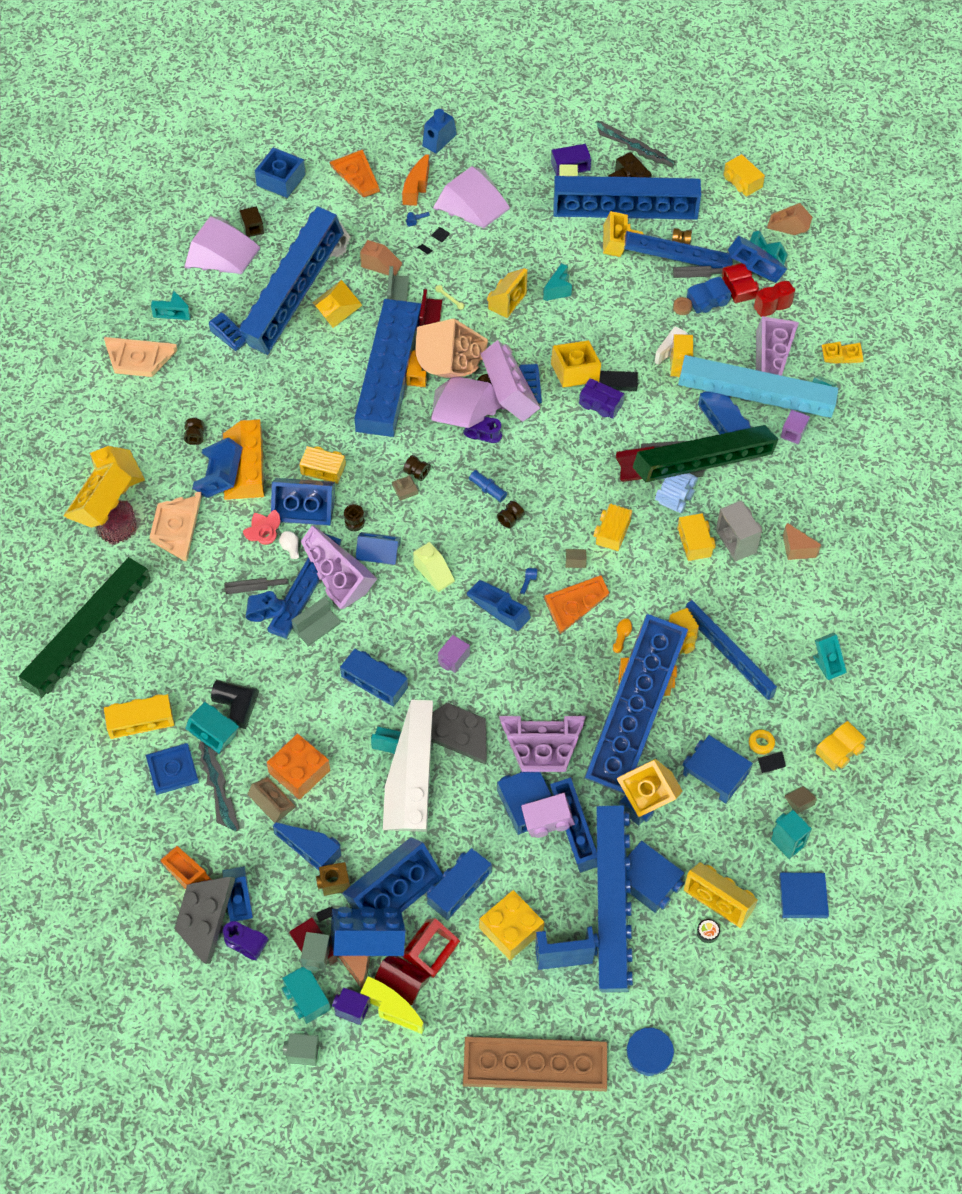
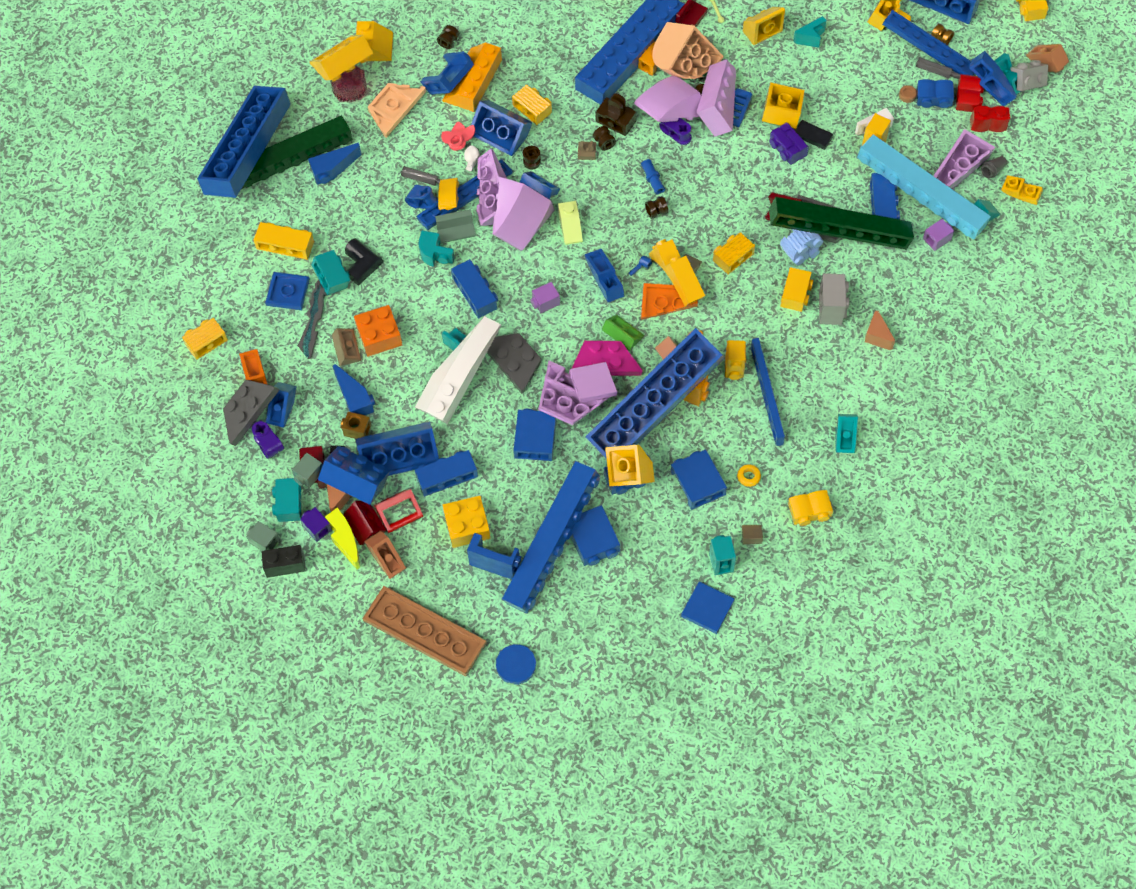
camera: 30 degrees right, 5 degrees up
lavender brick [521,793,575,838] -> none
blue brick [550,777,597,873] -> none
yellow slope [683,862,758,928] -> none
tile [697,919,720,943] -> none
black sticker [758,751,786,773] -> none
none -> yellow brick [182,318,228,360]
none -> blue brick [197,86,291,198]
none -> pearl dark grey brick [261,545,306,578]
none -> blue slope [308,142,362,185]
none -> nougat slope [364,531,406,579]
none -> teal brick [418,230,455,267]
none -> yellow slope [438,178,459,210]
none -> lavender wedge [492,177,555,251]
none -> lavender tile [569,362,617,403]
none -> dark pink wing [572,340,642,376]
none -> dark brown brick [595,93,637,136]
none -> bright green slope [602,314,644,351]
none -> yellow arch [649,239,705,306]
none -> nougat tile [655,336,677,359]
none -> dark grey cone [981,156,1007,178]
none -> light grey bracket [1011,60,1048,91]

